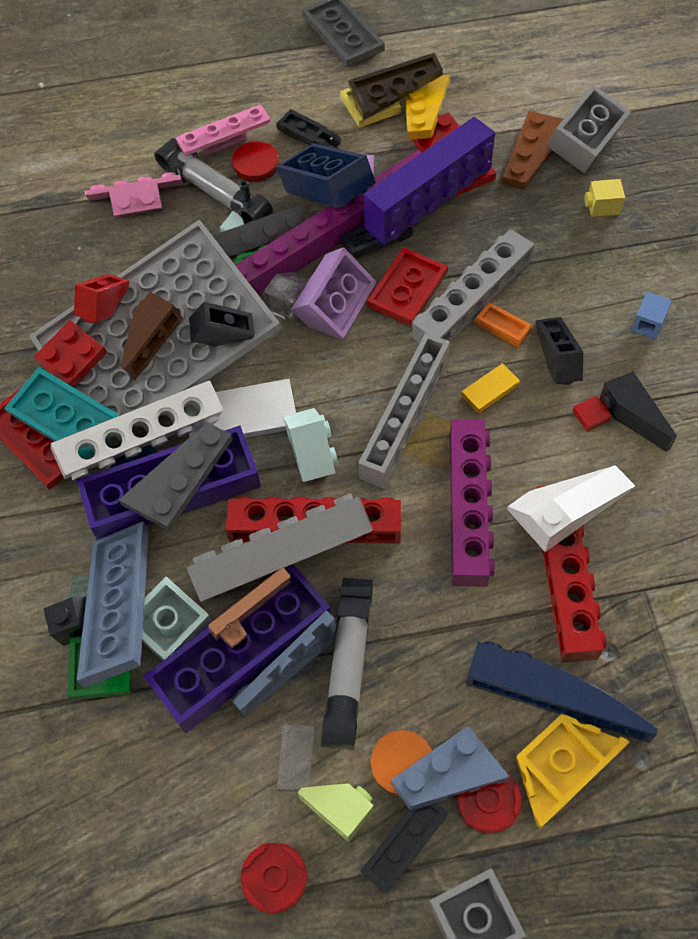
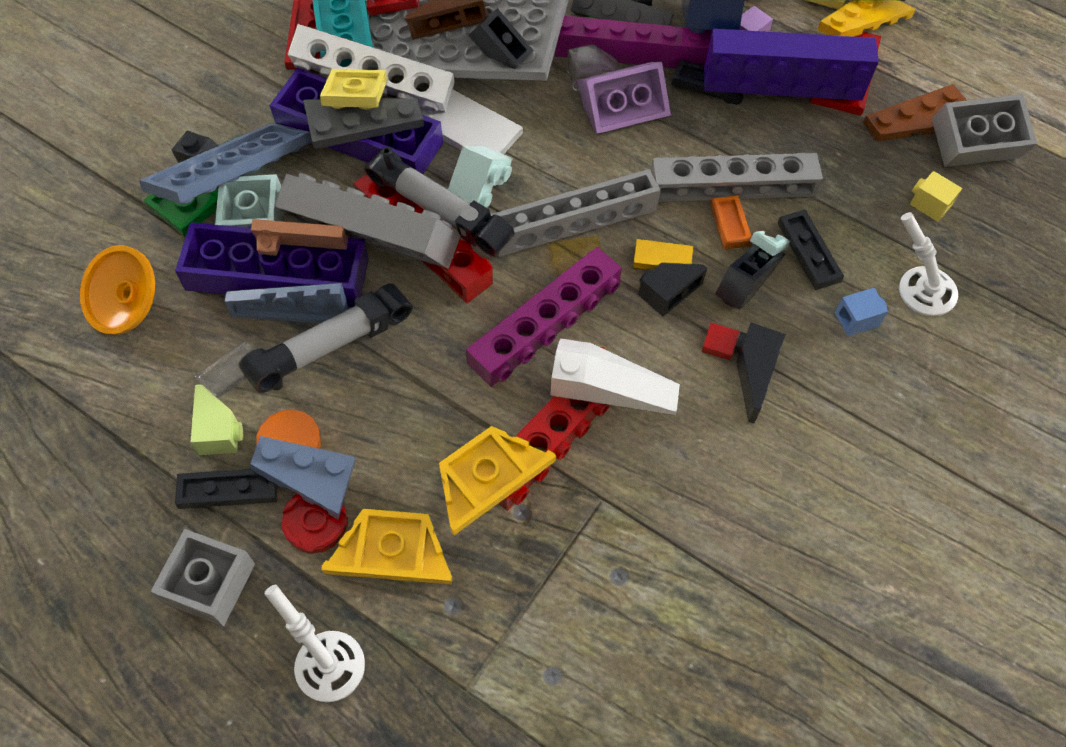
camera: 40 degrees right, 0 degrees up
red tile [241,843,308,914] -> none
red plate [367,247,448,327] -> none
dark blue slope [466,641,658,743] -> none
none -> light orange dish [80,245,155,335]
none -> white dish [264,585,365,702]
none -> light yellow plate [320,69,387,110]
none -> piece [364,147,515,257]
none -> yellow wing [439,426,556,536]
none -> black slope [638,263,707,317]
none -> light aqua tile [750,231,790,256]
none -> black plate [778,210,844,290]
none -> white dish [899,212,958,317]

